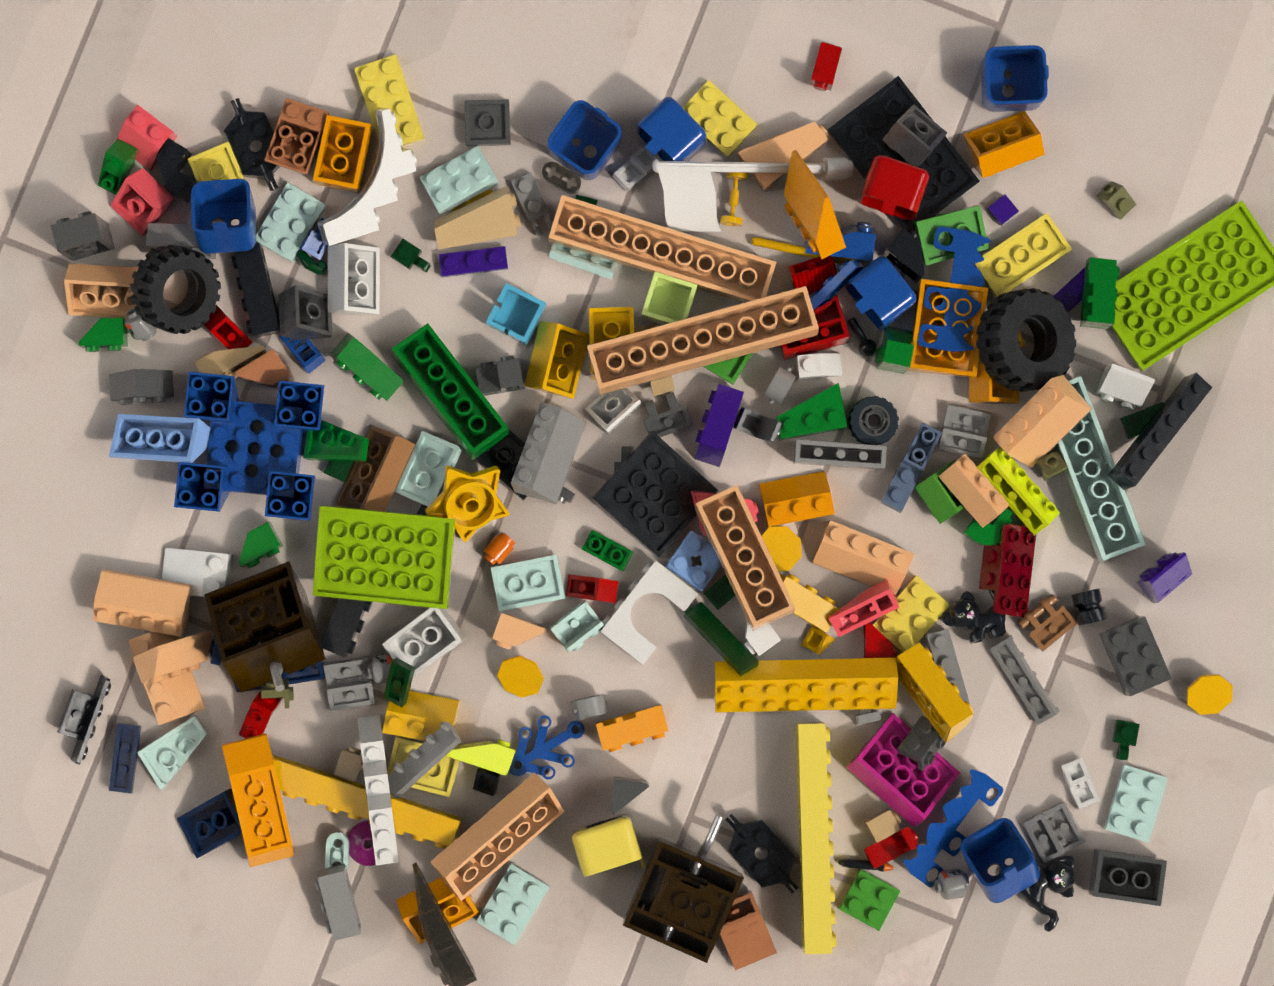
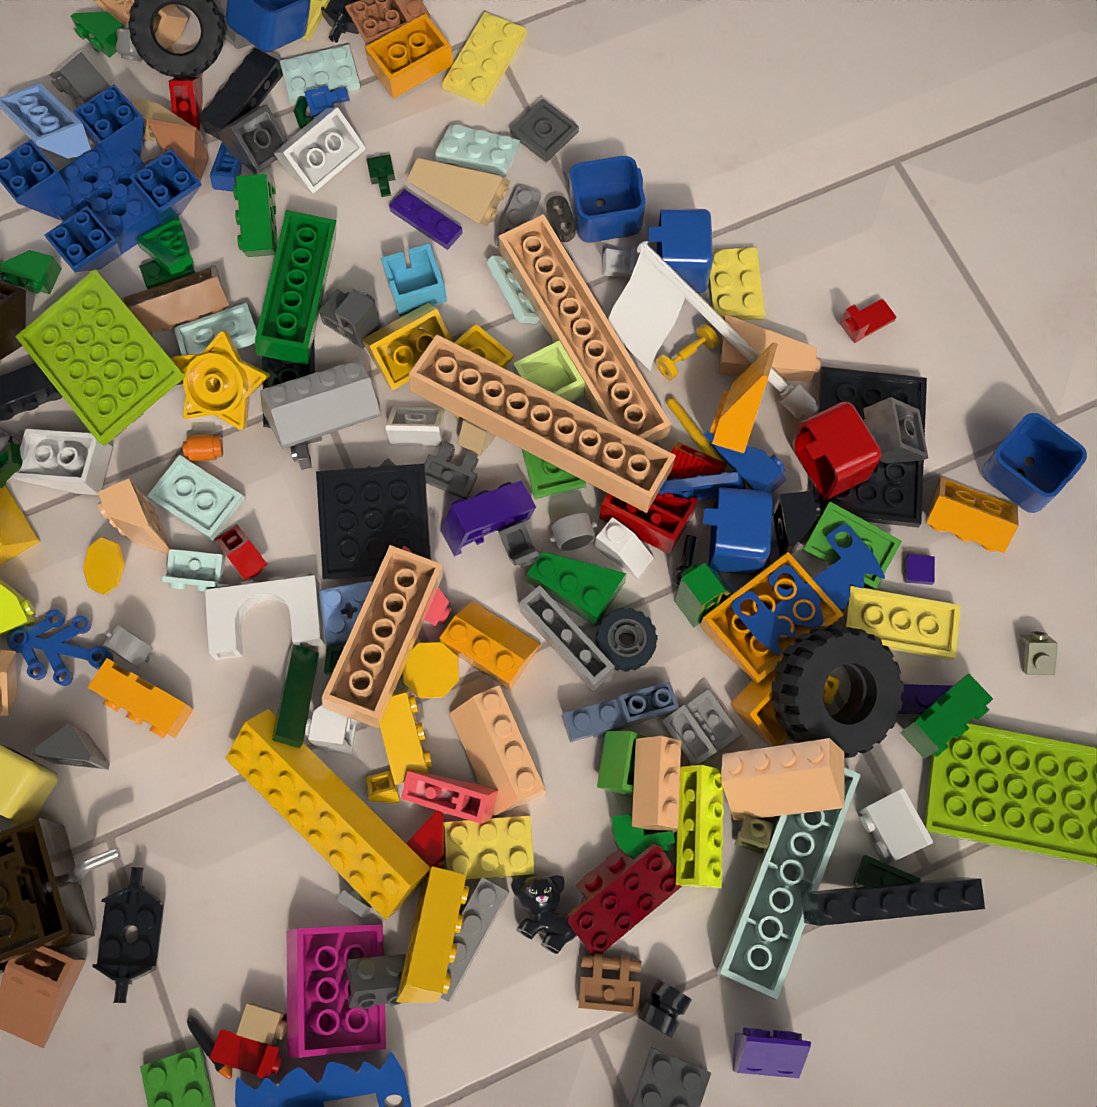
camera: 45 degrees right, 15 degrees down
white arch [317,108,417,246] -> none
green slope [582,530,634,572] -> none
light yellow brick [795,722,836,954] -> none
light grey hinge [990,635,1060,725] -> none

